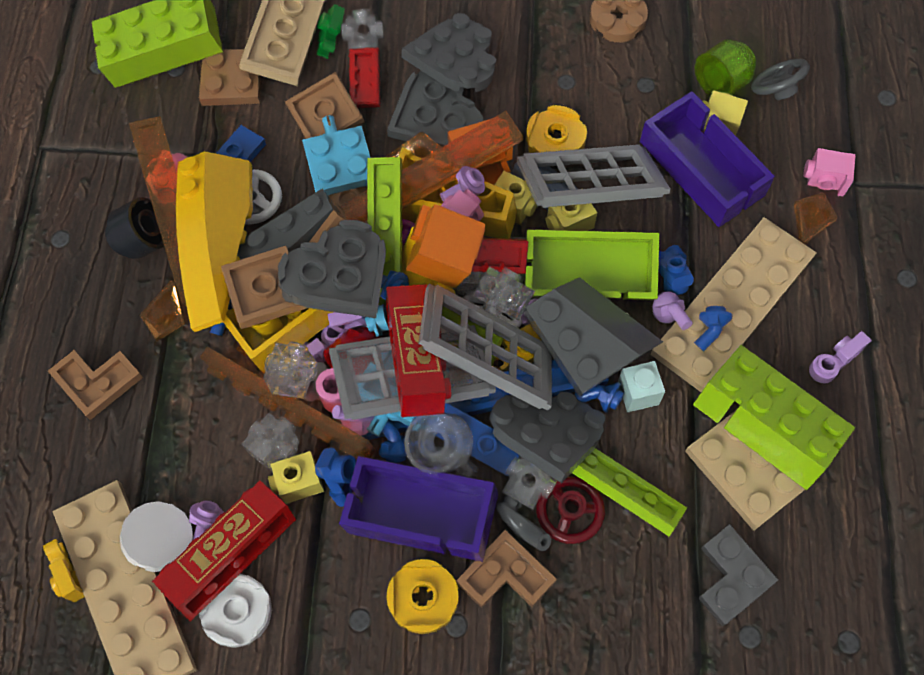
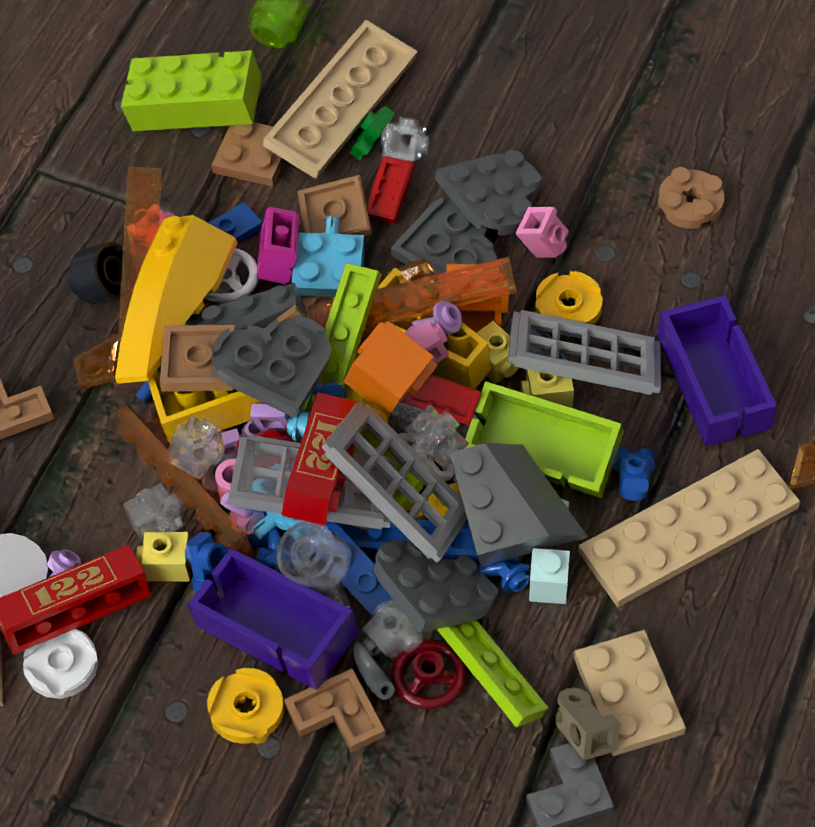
camera: 20 degrees right, 10 degrees down
lavender plate [652,291,693,330] -> none
lime piece [693,345,856,490] -> none
clear neon green piece [694,39,756,96] -> none
blue plate [694,306,733,352] -> none
light yellow brick [701,90,748,136] -> none
lavender plate [809,331,872,383] -> none
none -> dark pink brick [257,207,299,284]
none -> bright pink brick [516,207,569,258]
none -> dark tan leg [556,688,620,760]

